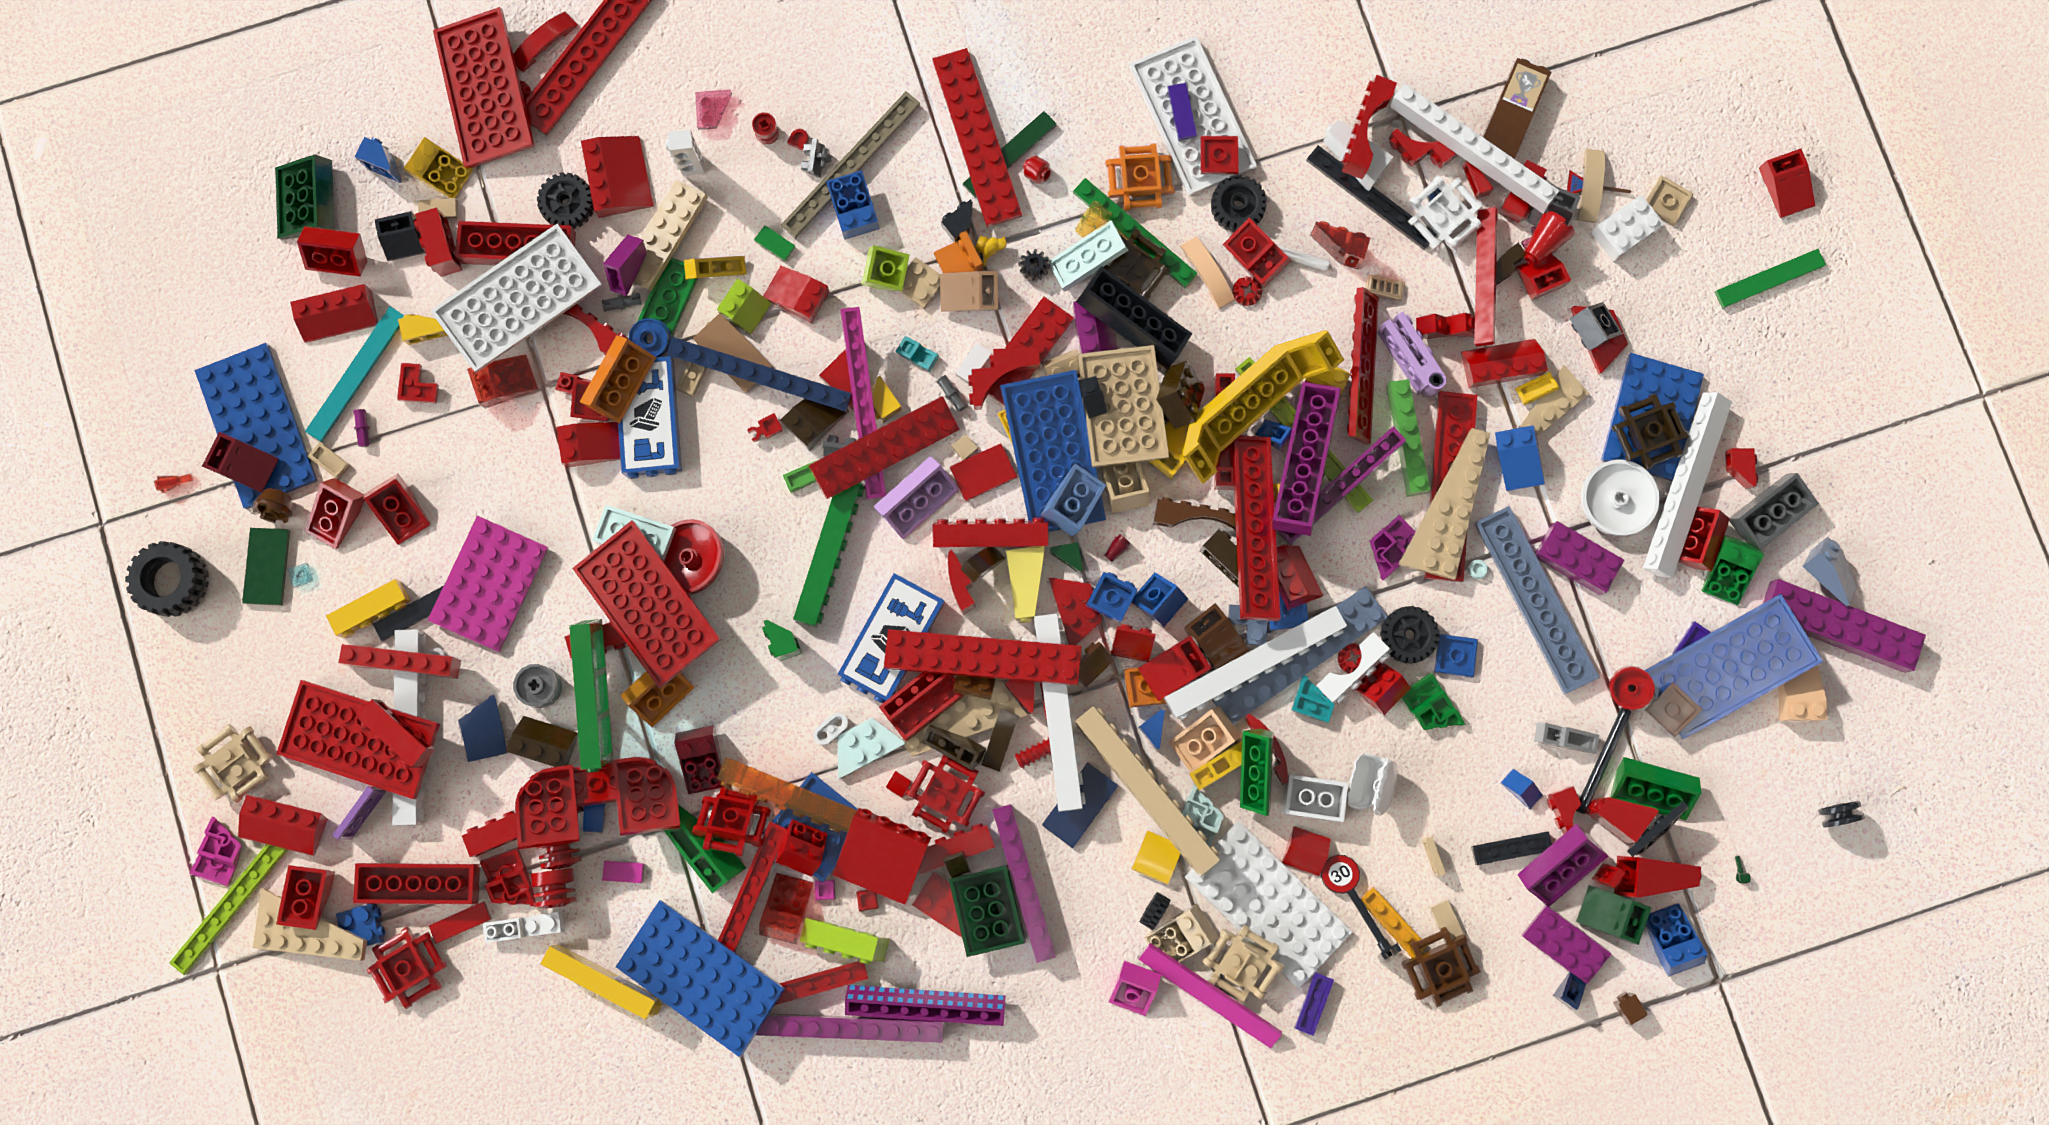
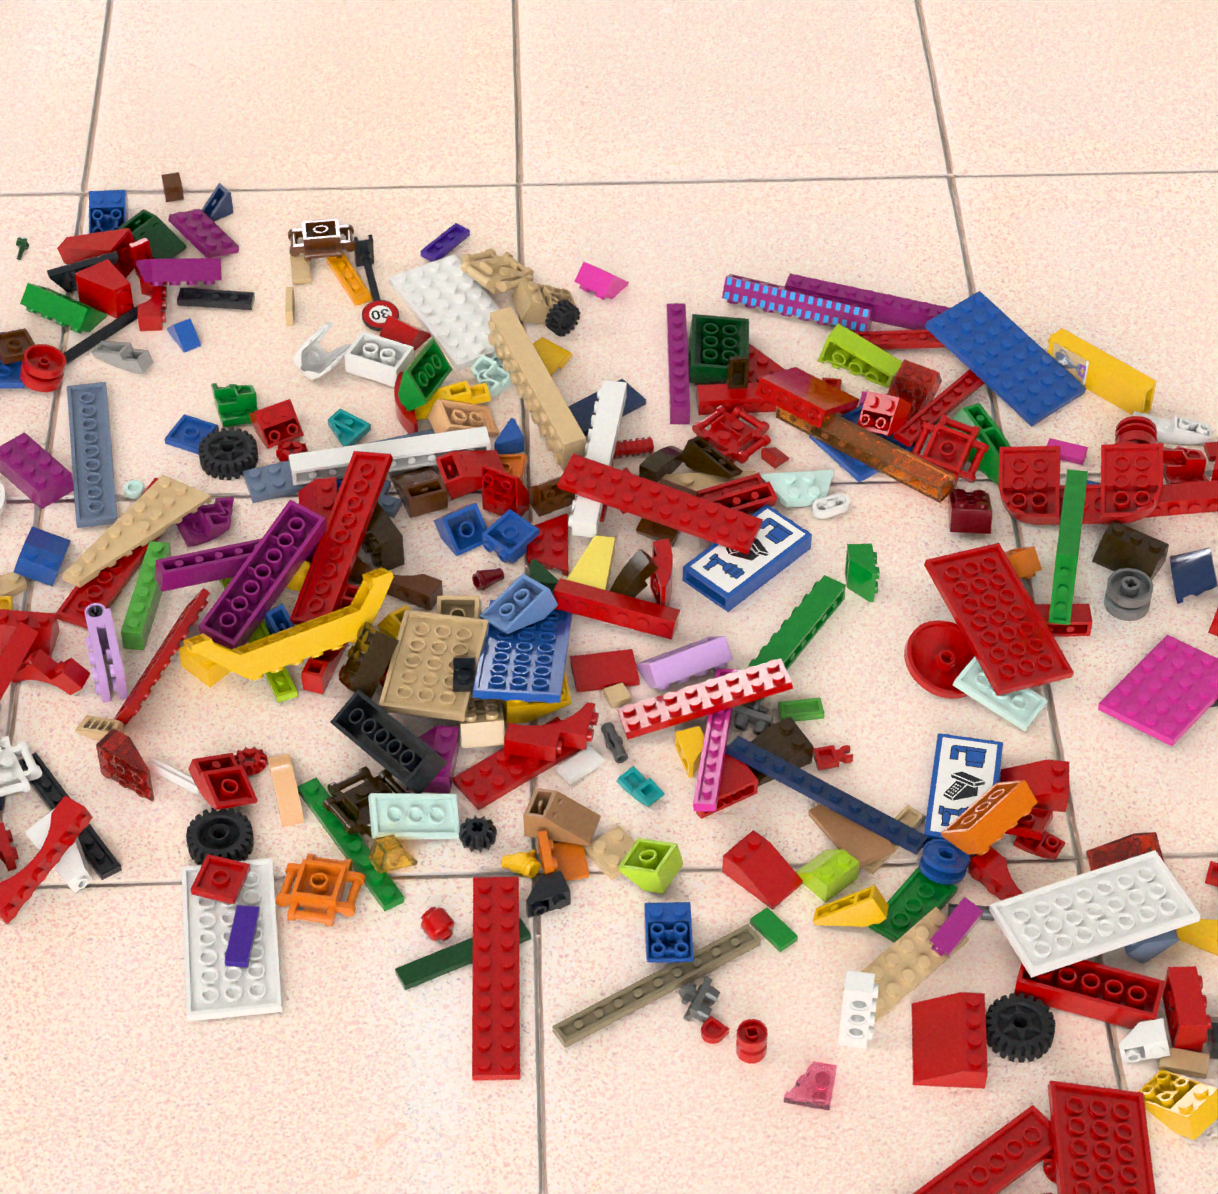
camera: 165 degrees left, 35 degrees down
dark pink tile [1138,943,1282,1048] -> none
white arch [1316,632,1392,704] -> none
none -> white slope [1119,1018,1170,1063]

